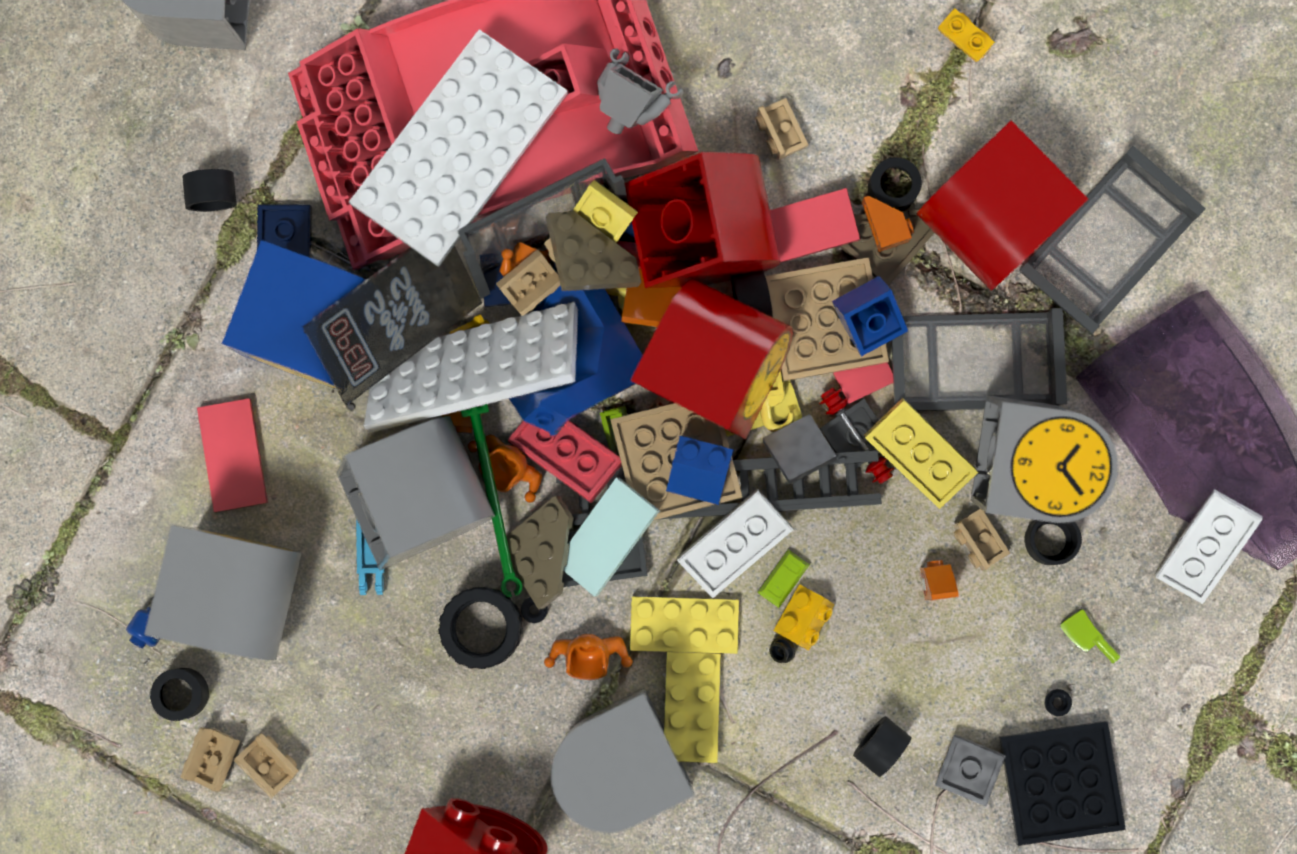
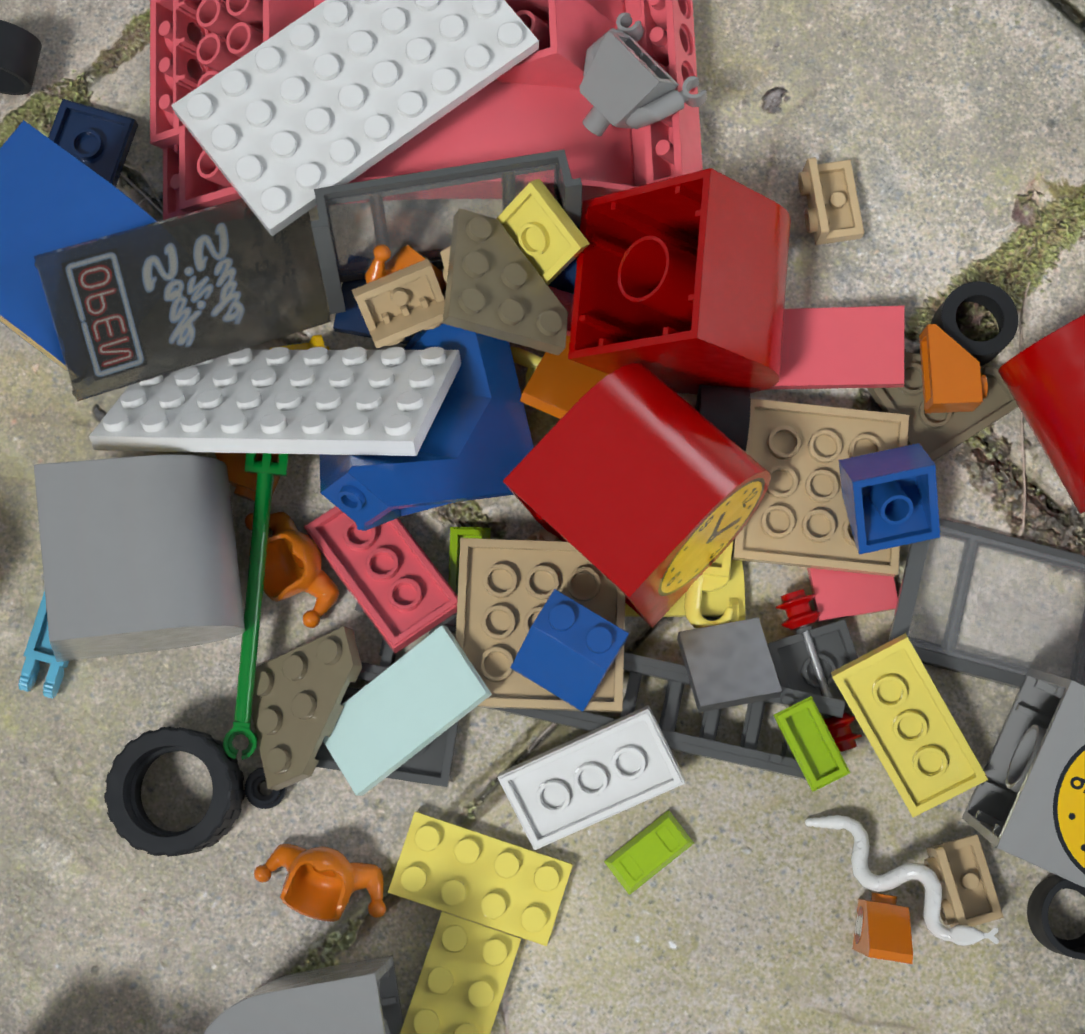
camera: 15 degrees right, 5 degrees down
black plate [769,636,795,663] -> none
yellow bracket [773,584,834,651] -> none
none -> lime tile [773,696,850,792]
none -> white animal [805,815,999,946]

